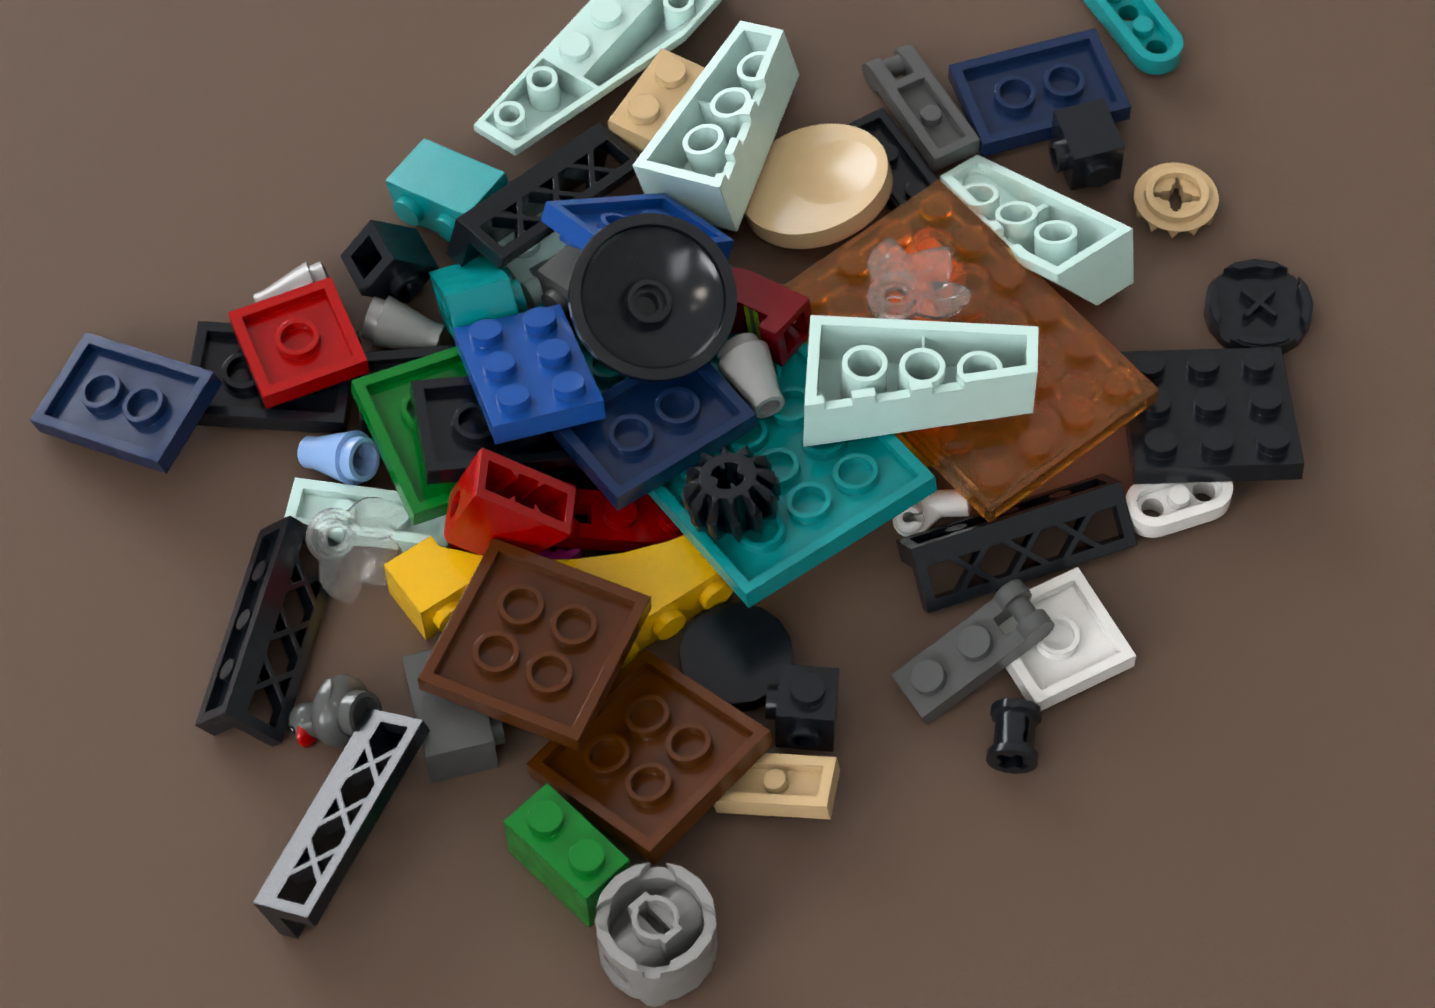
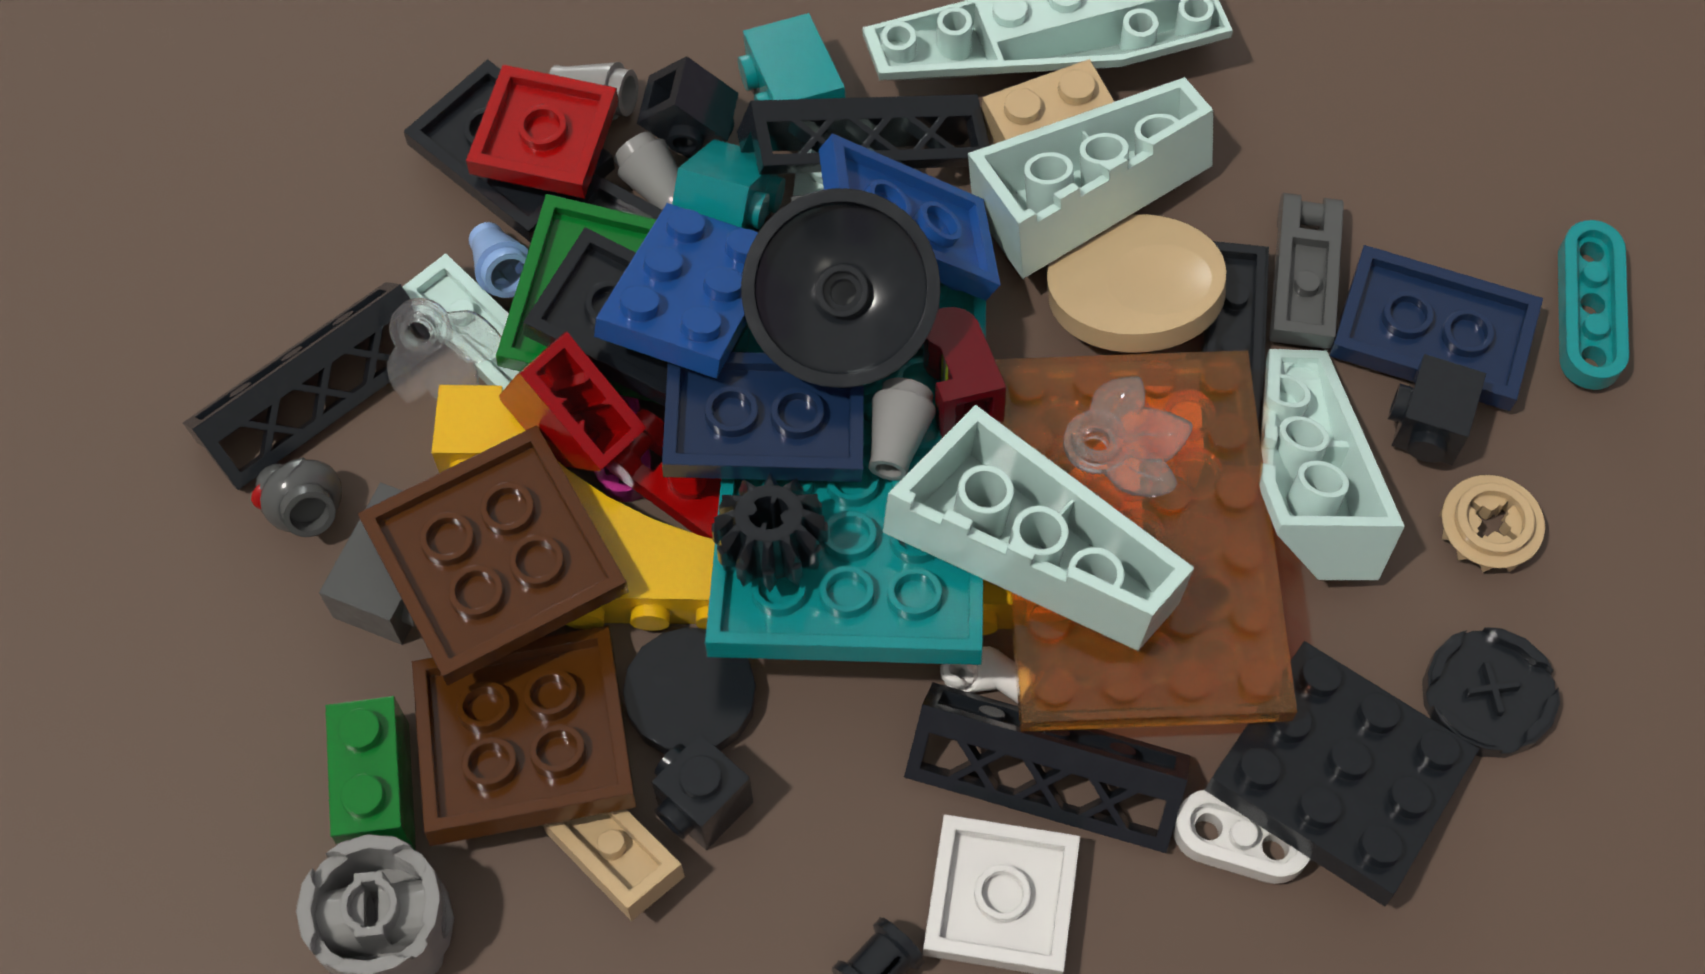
camera: 35 degrees right, 5 degrees up
dark blue plate [30,332,222,474] -> none
fence [253,708,430,939] -> none
dark grey plate [891,579,1055,724] -> none

